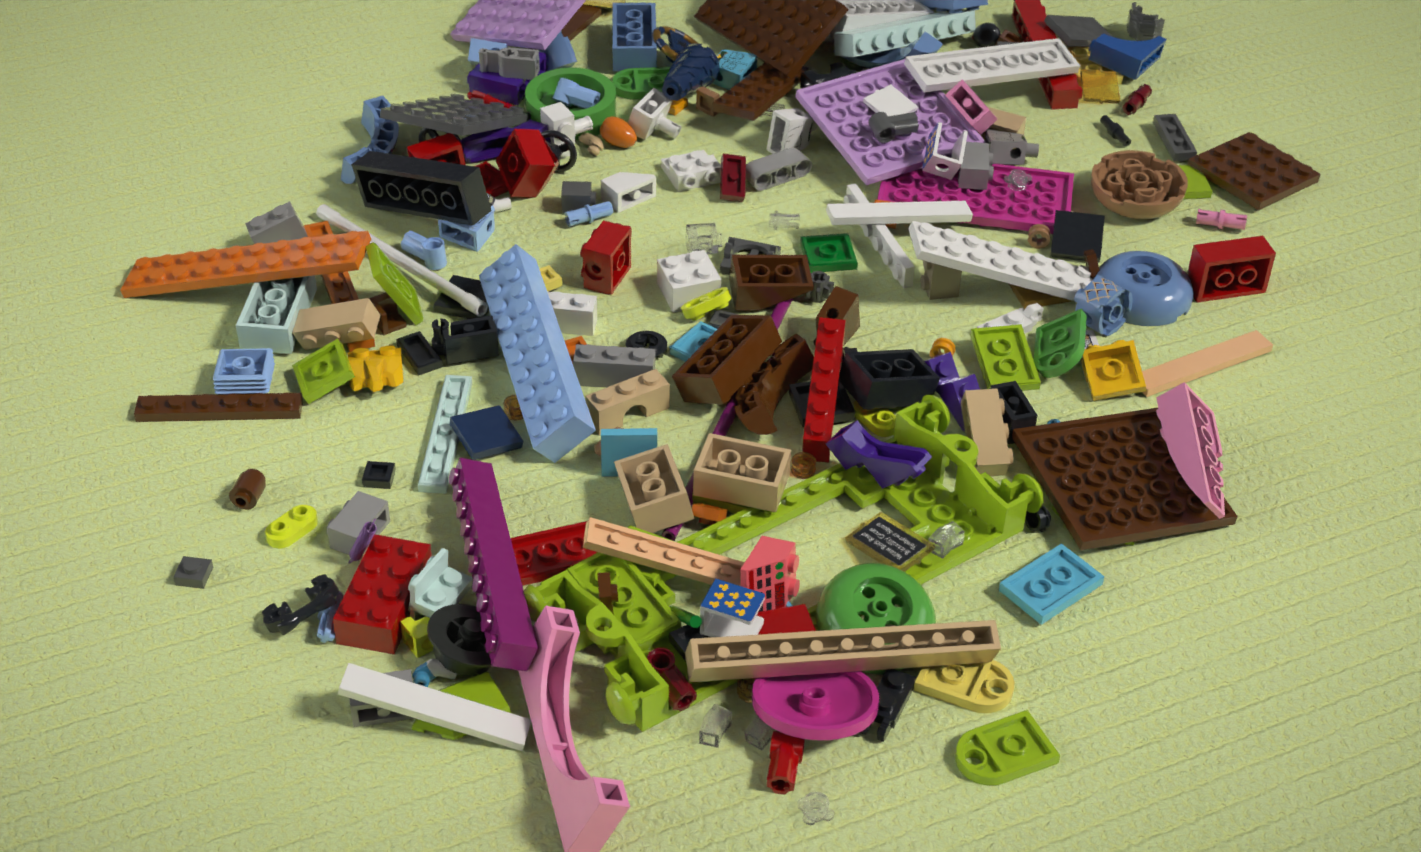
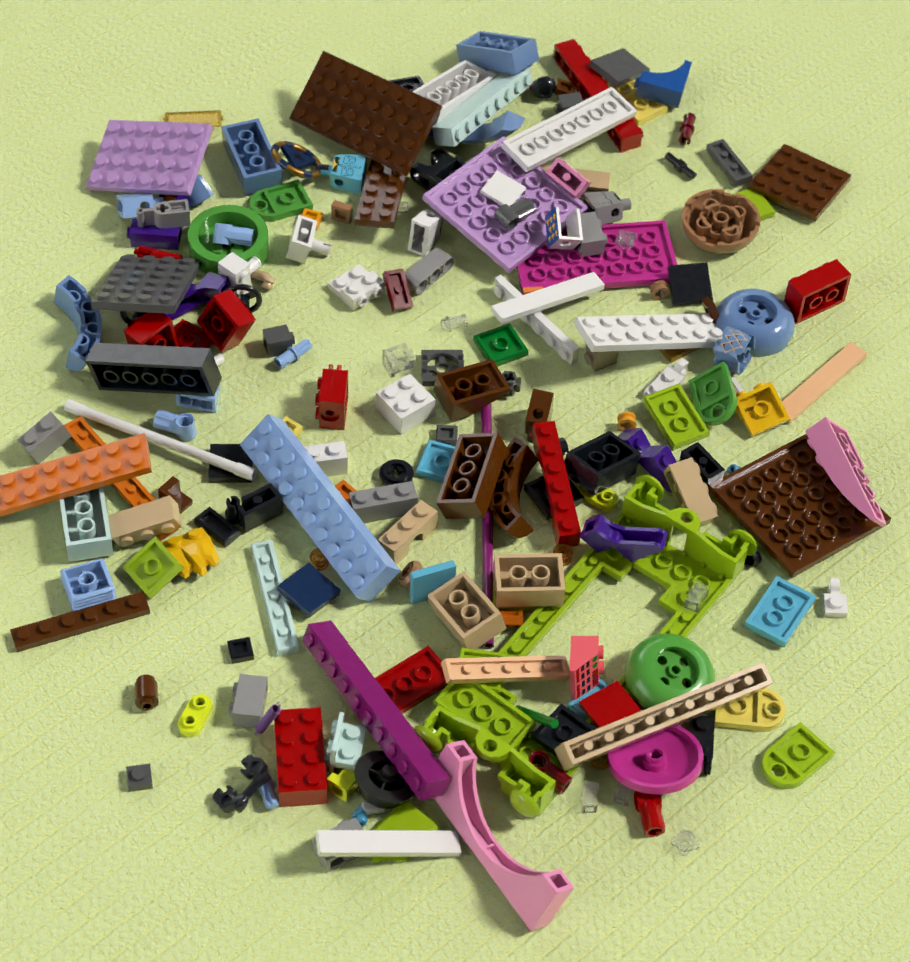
camera: 20 degrees left, 10 degrees up
lime tile [366,242,423,325] -> none
reddish brown plate [597,572,619,615] -> none
orange animal [600,116,637,148] -> none
white slope [601,172,656,213] -> none
dark blue cone [662,44,720,101] -> none
neon yellow plate [681,287,732,321] -> none
piece [700,579,765,637] -> none
piece [845,512,936,572] -> none
clear yellow piece [1080,69,1120,104] -> none
dark grey hair [1127,2,1165,41] -> none
bright pink pin [1196,209,1247,230] -> none
none -> white plate [823,578,848,618]

